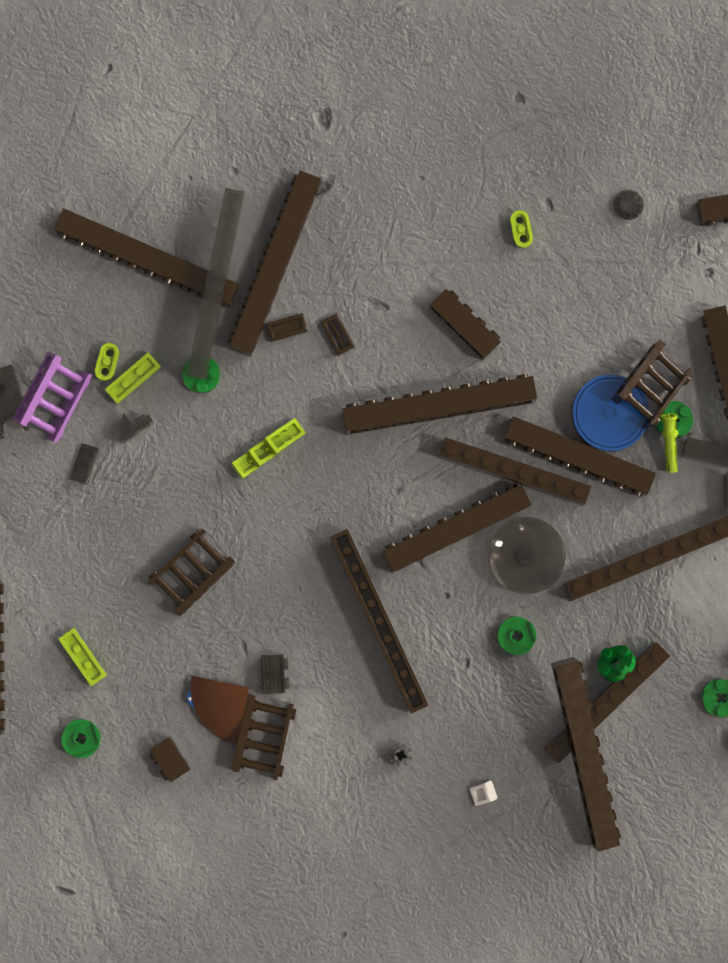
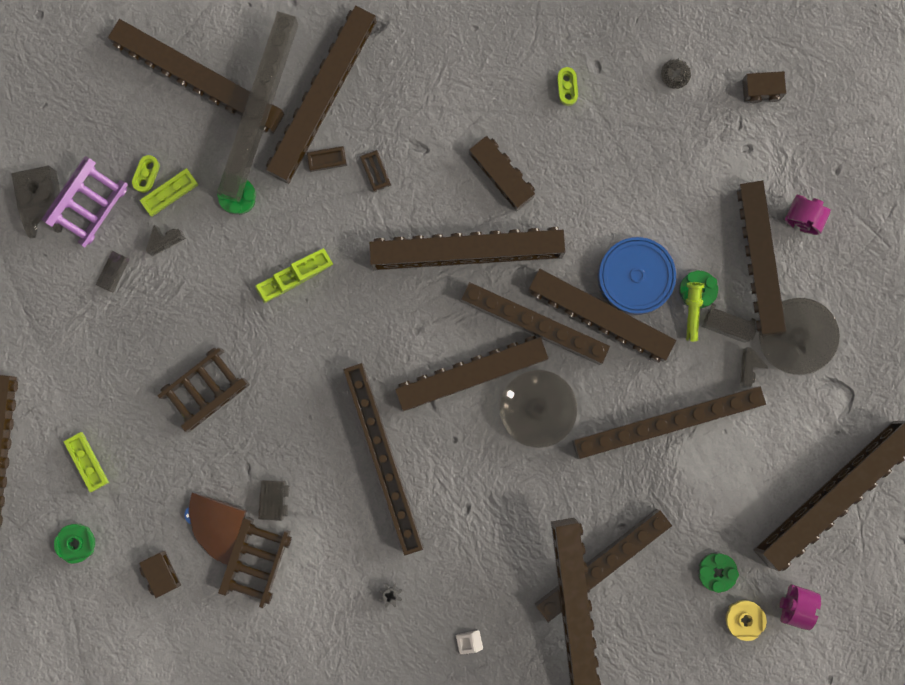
camera: 15 degrees right, 0 degrees up
green plate [497,617,536,655] -> none
green plate [597,645,636,682] -> none
dark brown fence [611,340,694,429] -> none

